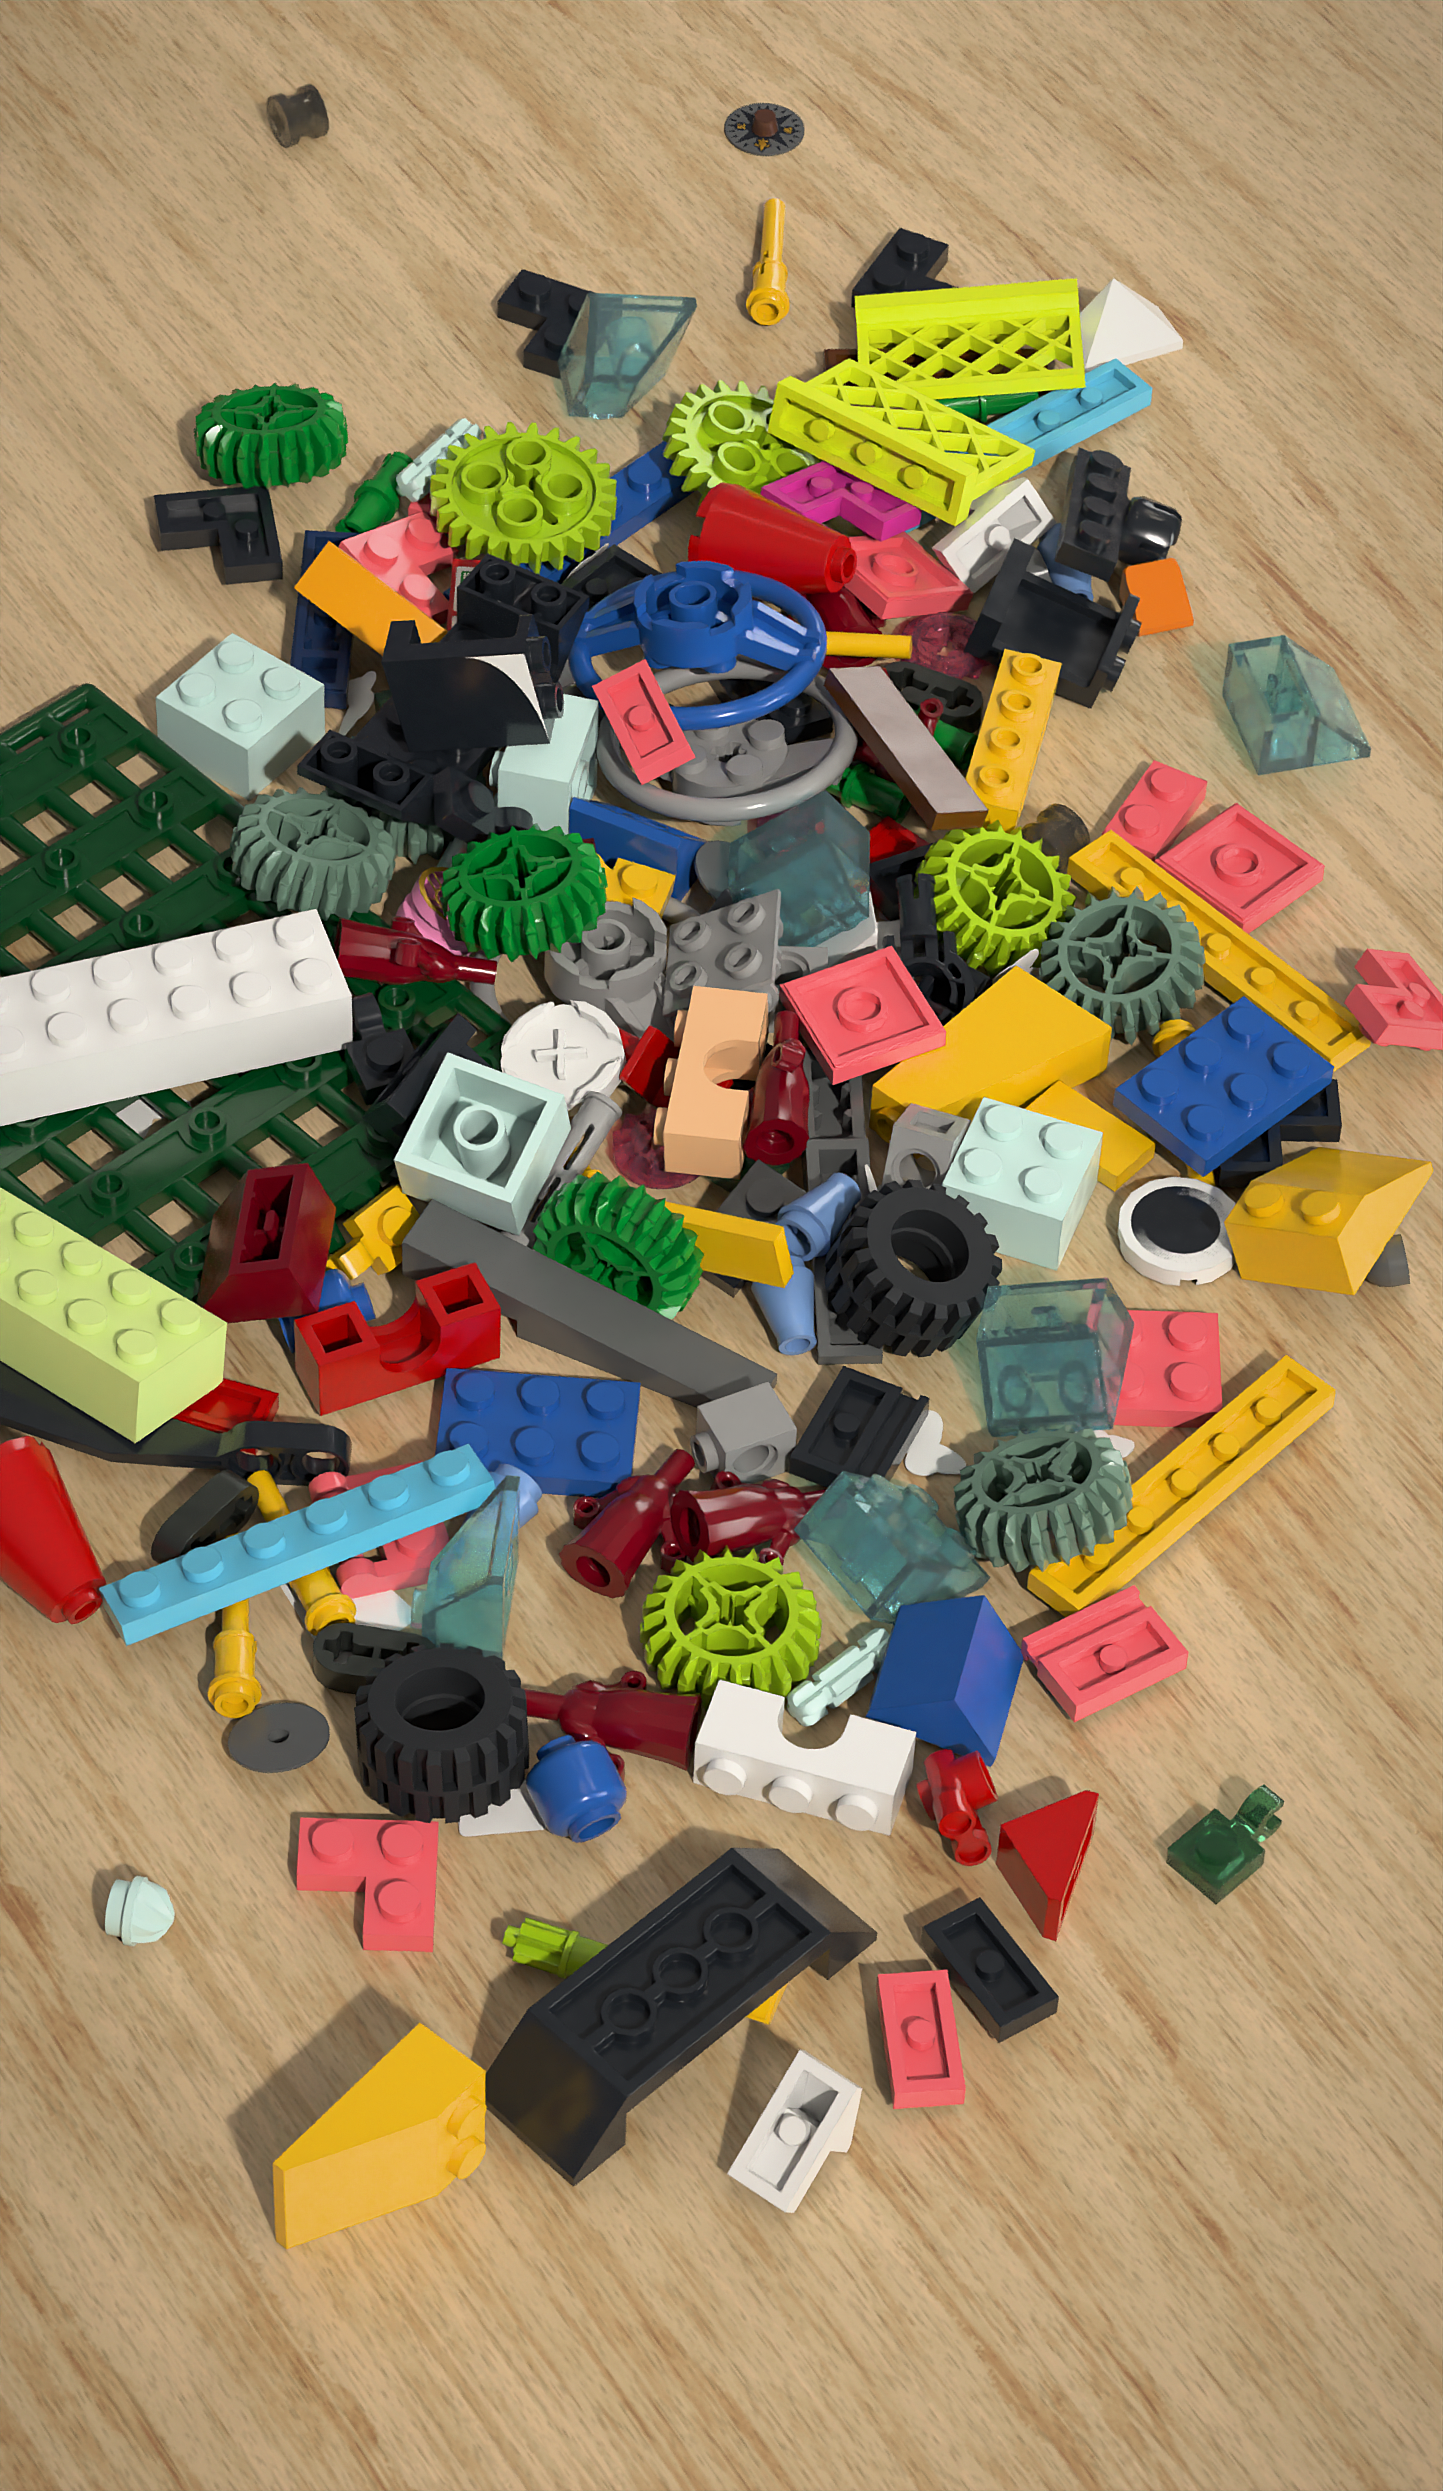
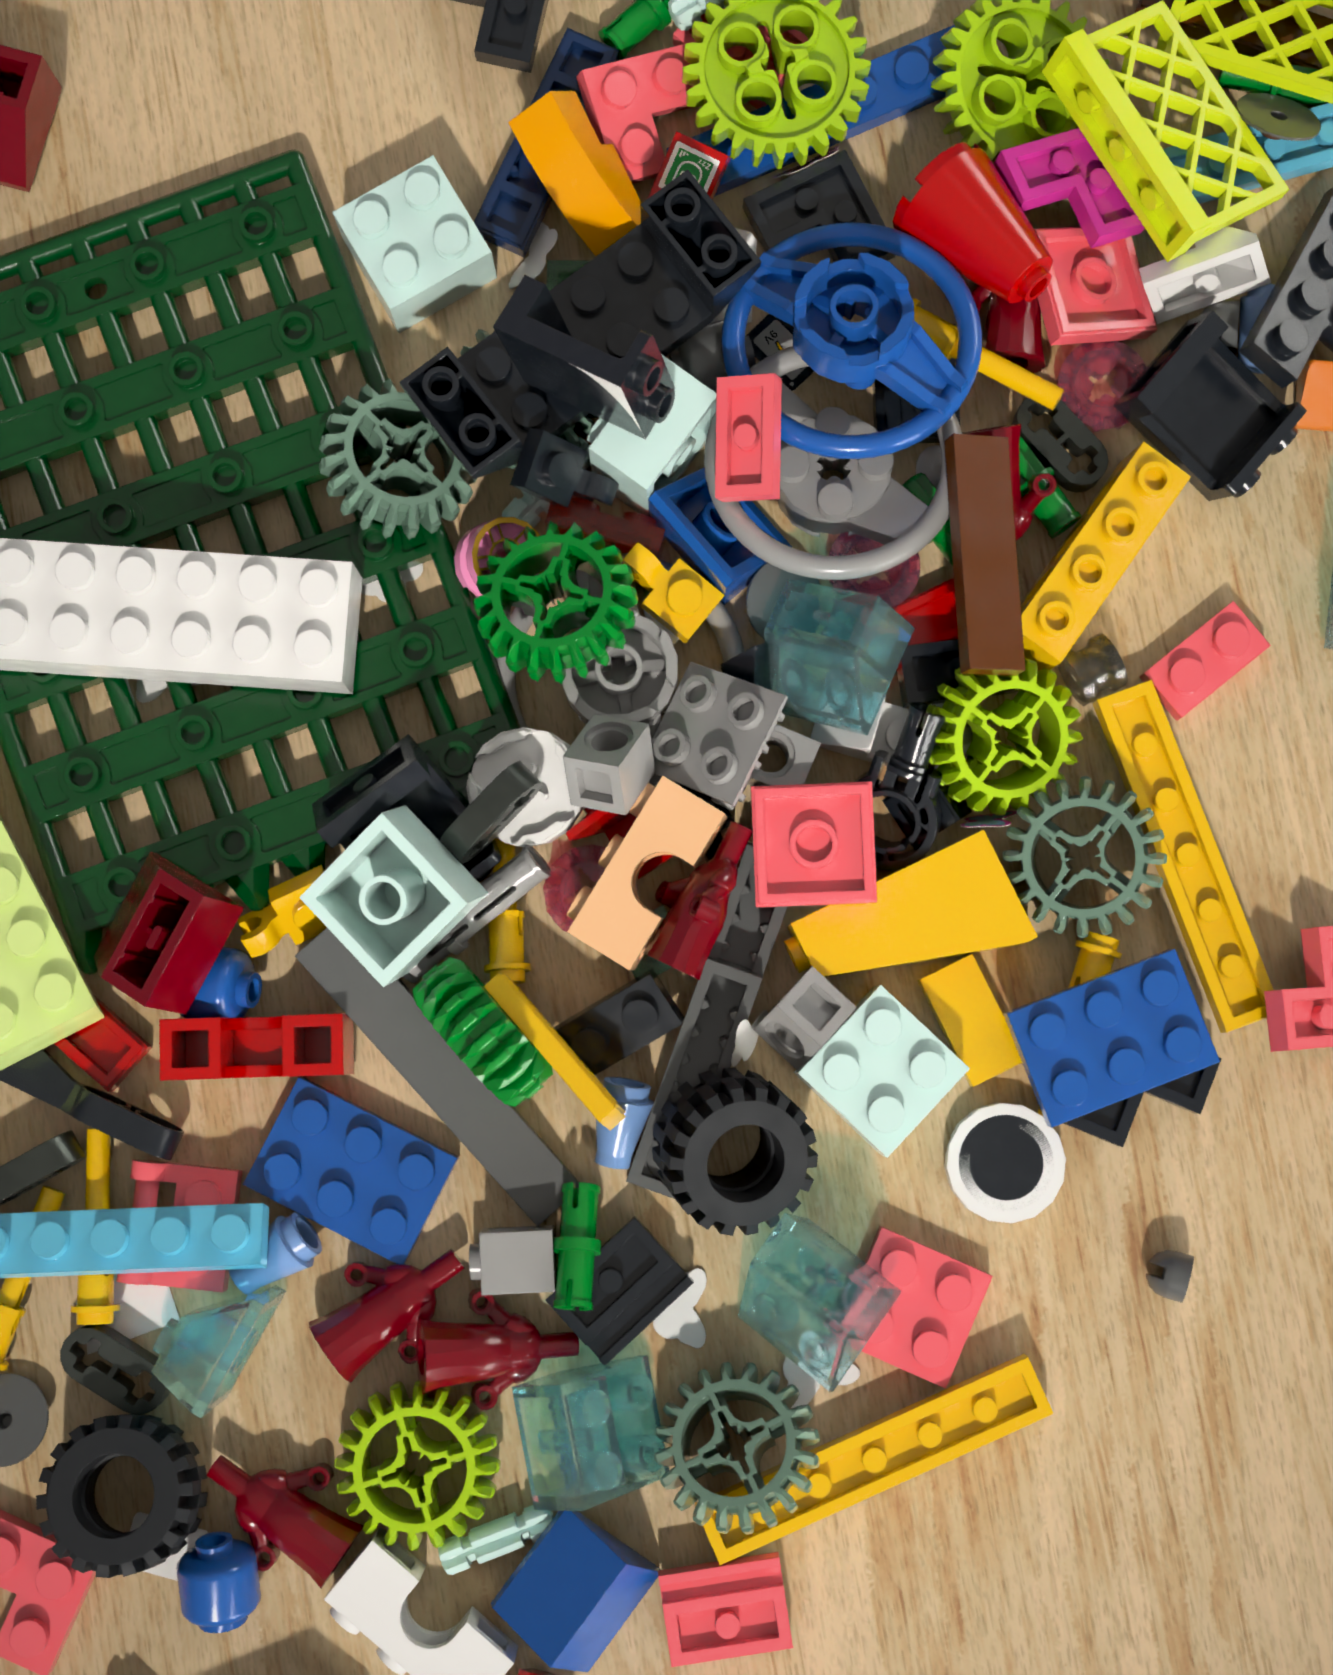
camera: 25 degrees right, 35 degrees up
dark red piece [333,916,497,985] -> none
black plate [345,993,415,1106] -> none
medium blue cone [775,1173,861,1261] -> none
coral plate [1155,803,1325,934] -> none
yellow slope [1224,1147,1433,1296] -> none
none -> pearl dark grey beam [441,761,542,864]
none -> green pin [553,1182,602,1311]
none -> light grey brick [563,714,655,815]
none -> dark grey piece [1236,93,1321,141]

